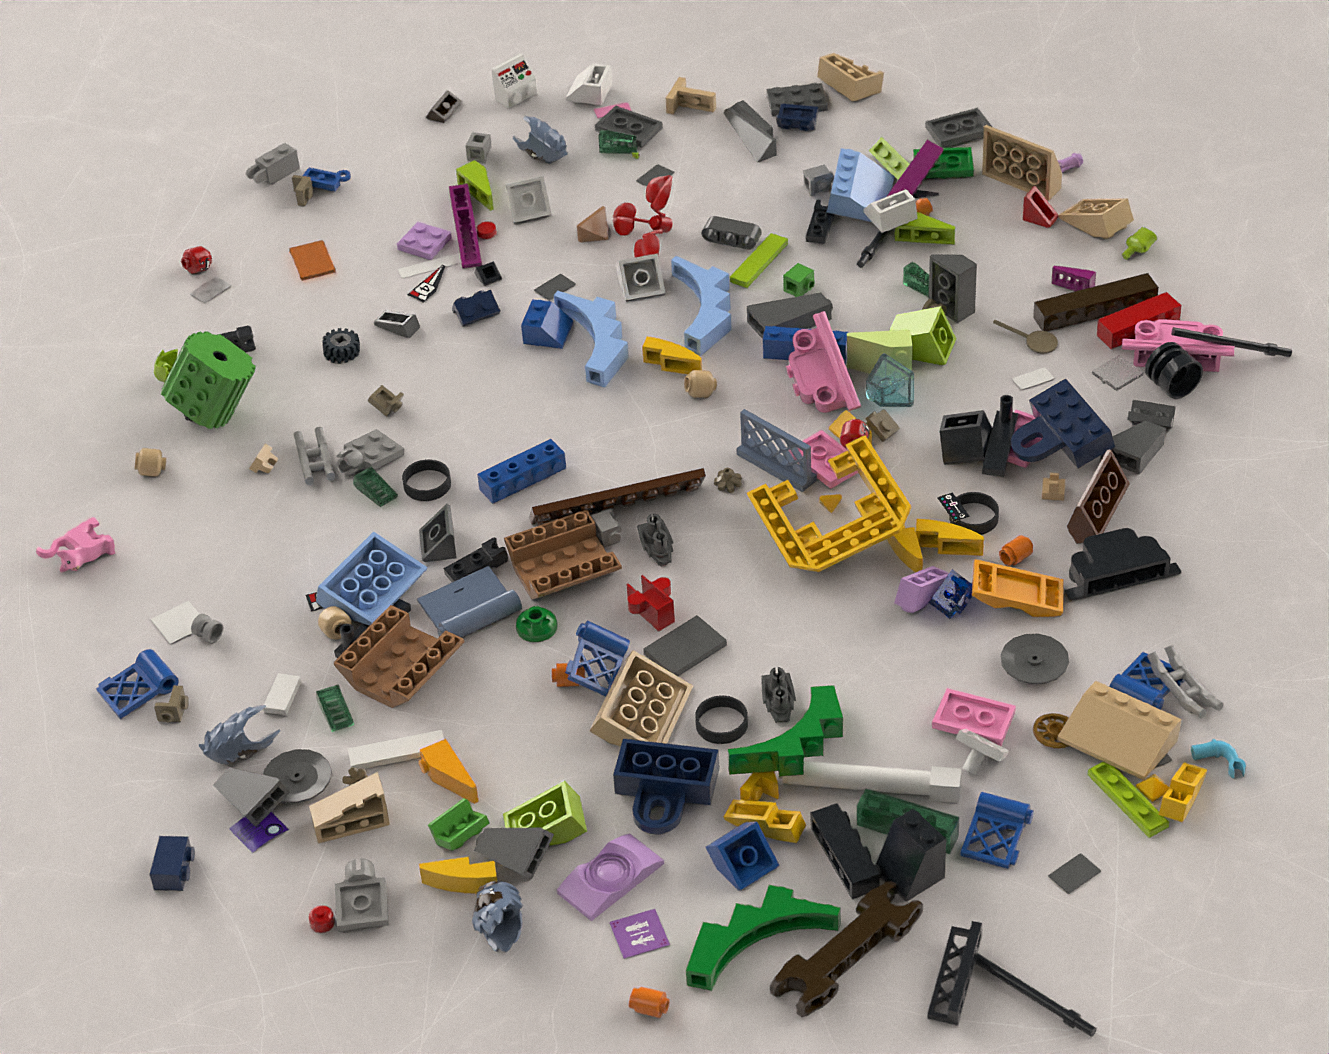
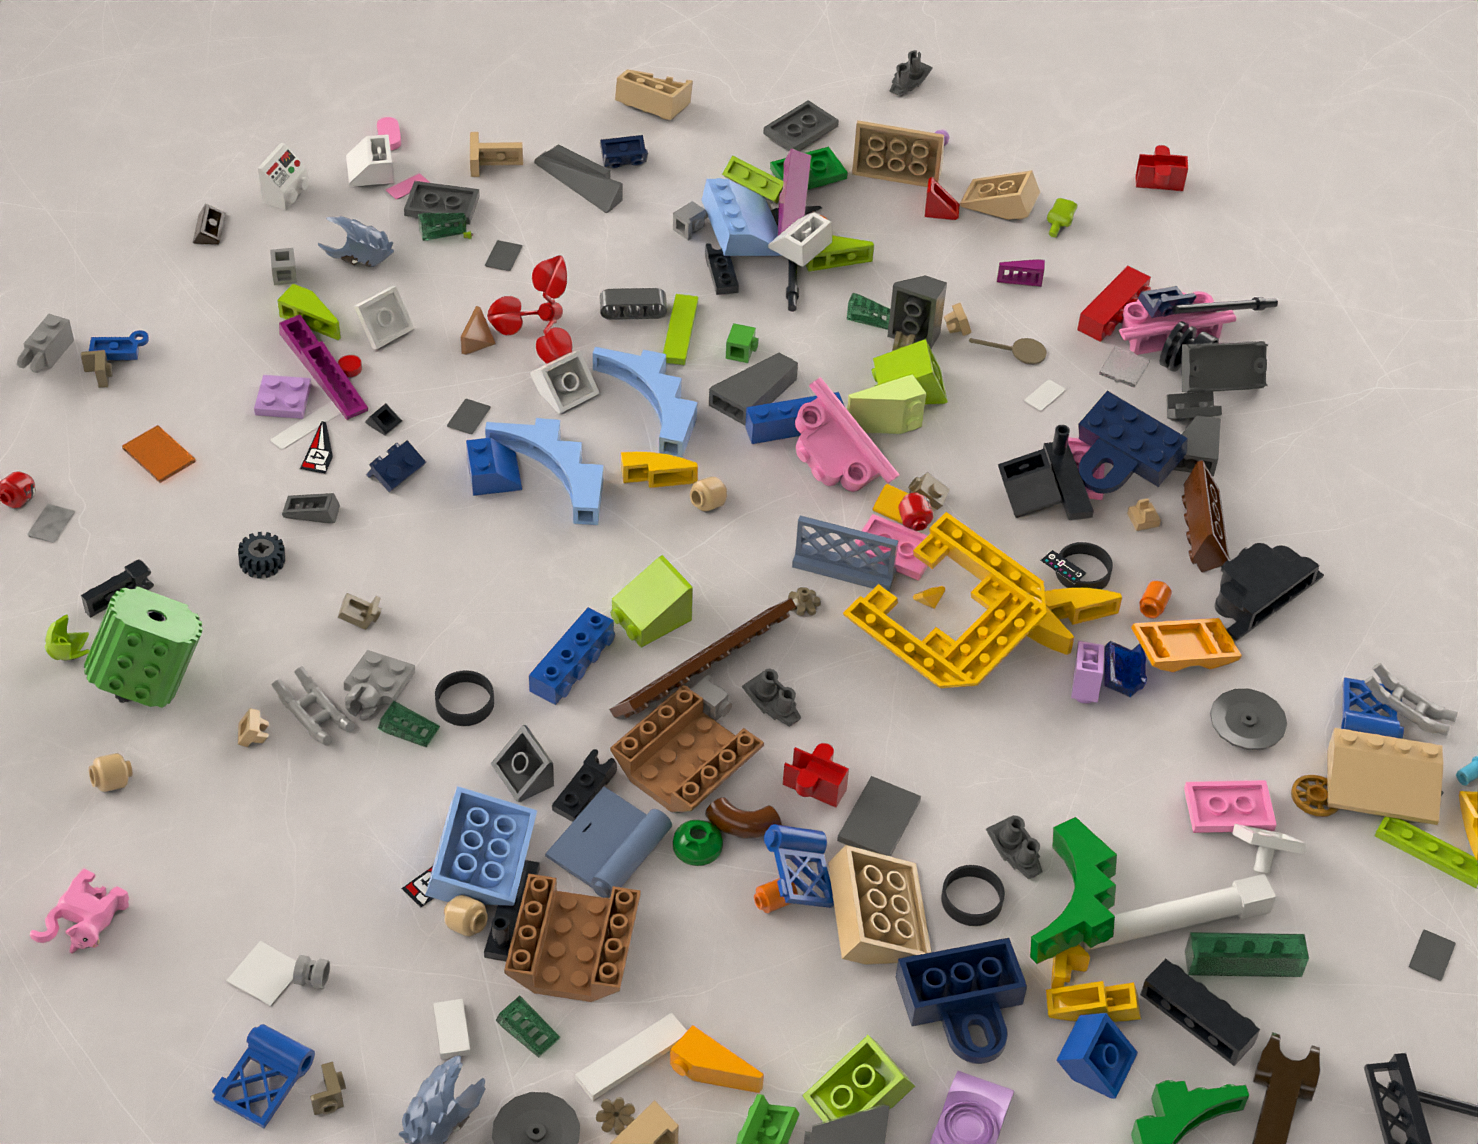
camera: 30 degrees left, 5 degrees up
dark grey plate [767,83,828,117] -> none
clear light blue slope [866,353,914,407] -> none
black slope [876,808,946,902] -> none
blue piece [960,792,1034,869] -> none
dark brown brick [1033,273,1159,332] -> none
yellow slope [1136,774,1169,802] -> none
none -> bright pink tile [377,117,401,150]
none -> lime slope [610,555,693,648]
none -> reddish brown cylinder [705,797,782,838]
none -> dark grey connector [890,50,933,96]
none -> tan tile [944,303,972,336]
none -> red piece [1135,145,1188,191]
none -> dark blue bracket [1138,286,1196,318]
none -> dark grey piece [1182,341,1268,393]

